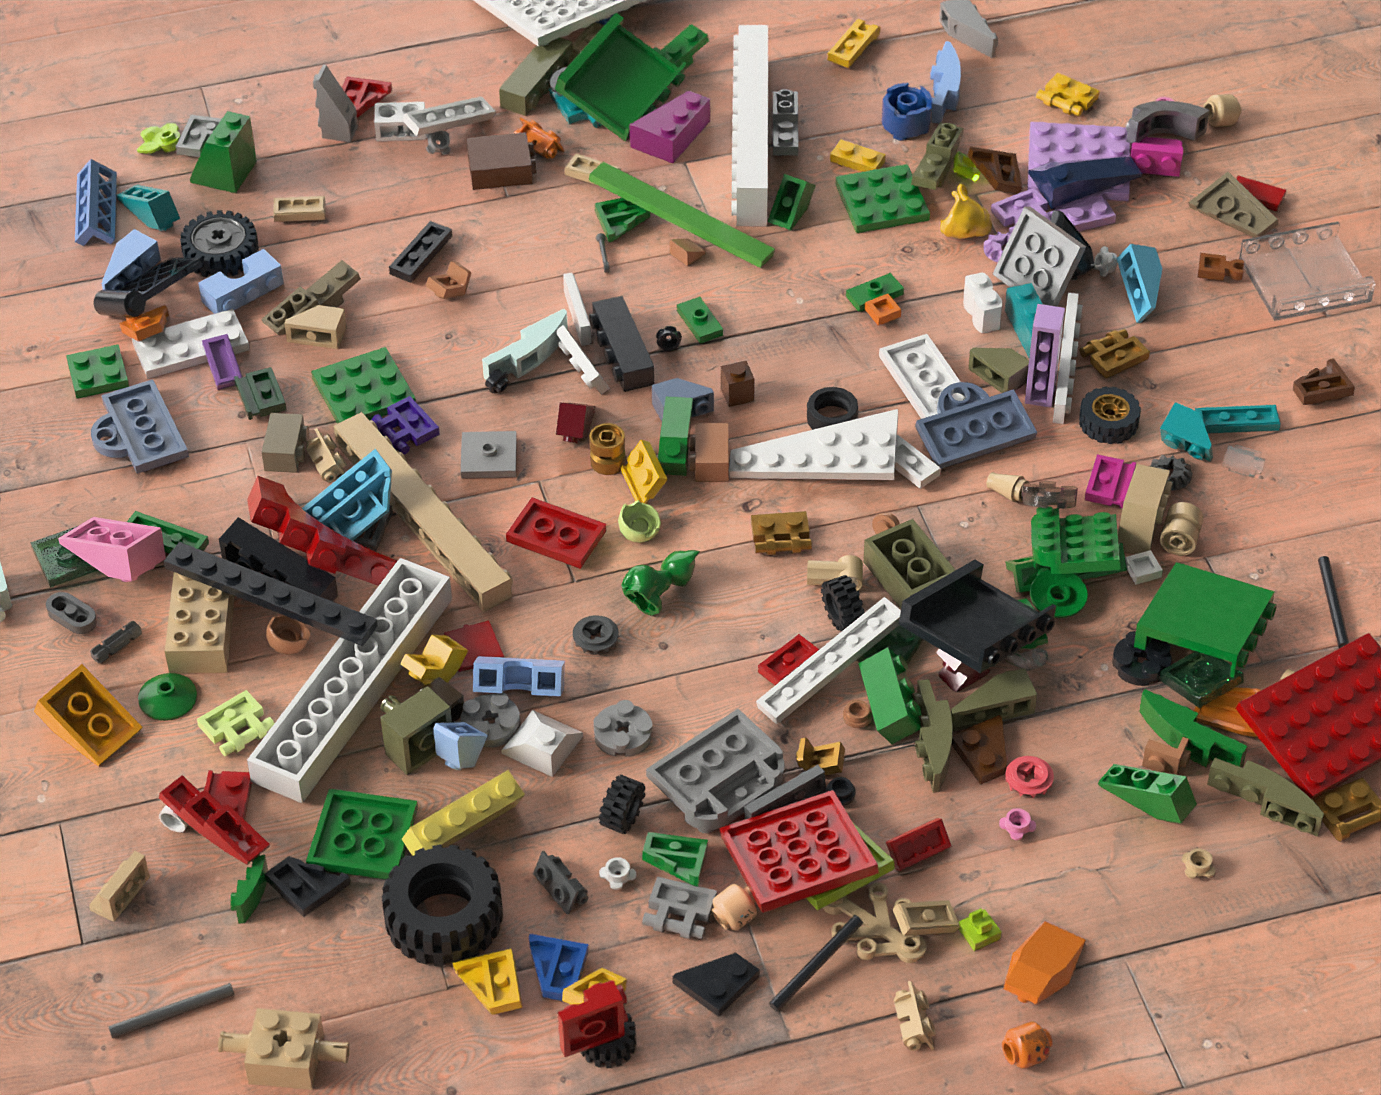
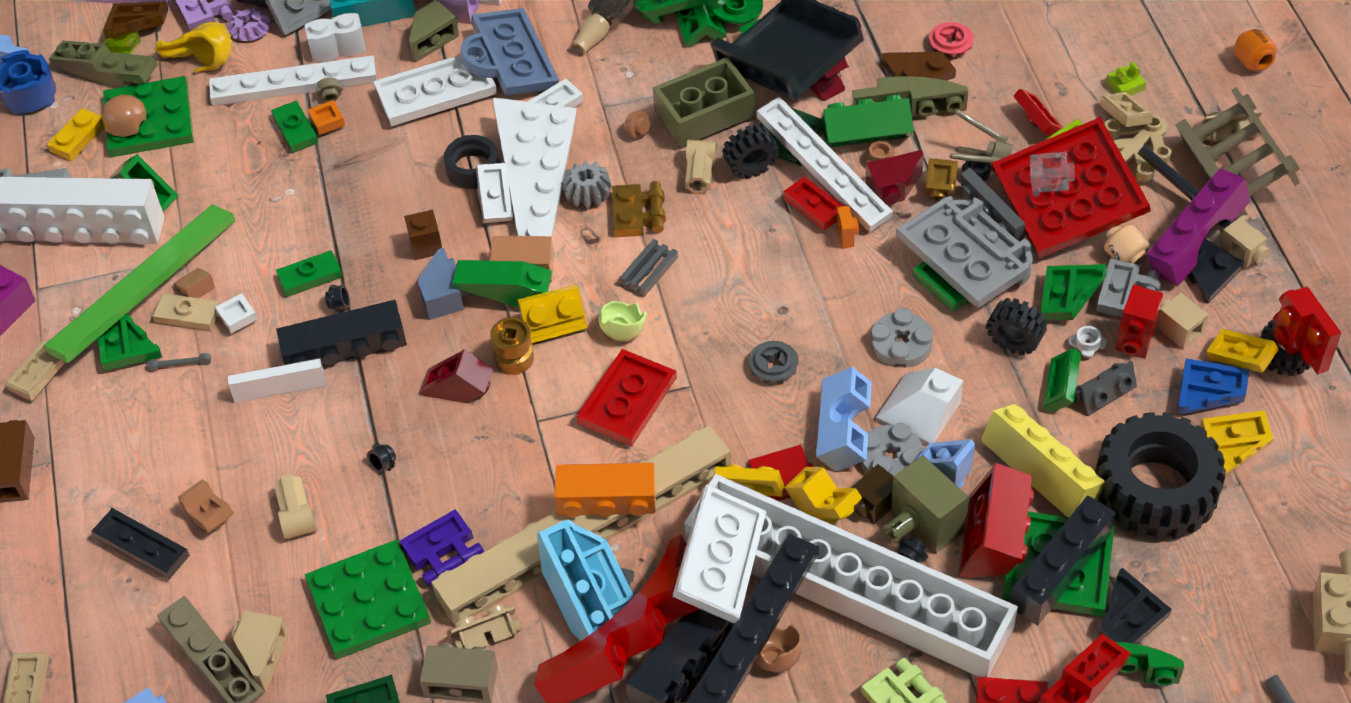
camera: 85 degrees left, 5 degrees up
light grey plate [461,431,517,478] -> none
light aqua slope [482,309,568,380] -> none
white plate [556,325,610,395] -> none
green animal [621,550,700,616] -> none
olive slope [951,668,1037,732] -> none
bright pink plate [999,809,1036,840] -> none
orange piece [1004,921,1086,1004] -> none
none -> nougat hair [103,95,146,137]
none -> tan plate [153,293,220,331]
none -> white plate [209,55,377,106]
none -> white plate [215,293,258,334]
none -> tan piece [274,474,317,539]
none -> dark tan plate [315,77,343,102]
none -> white plate [476,163,513,223]
none -> orange brick [555,462,656,517]
none -> light grey gear [562,160,612,209]
none -> dark grey tile [619,239,678,297]
none -> white tile [673,484,766,624]
none -> yellow plate [714,465,784,497]
none -> orange plate [837,206,859,249]
none -> dark red slope [865,150,924,205]
none -> black plate [896,537,929,563]
none -> dark tan plant [949,109,1013,164]
none -> red slope [958,463,1034,578]
none -> black brick [1010,495,1116,626]
none -> clear brick [1030,152,1075,196]
none -> green plate [1043,348,1081,414]
none -> red brick [1115,284,1164,358]
none -> magenta arch [1147,168,1251,286]
none -> tan brick [1156,293,1209,349]
none -> dark tan fence [1175,87,1300,220]
none -> tan brick [1219,215,1270,270]

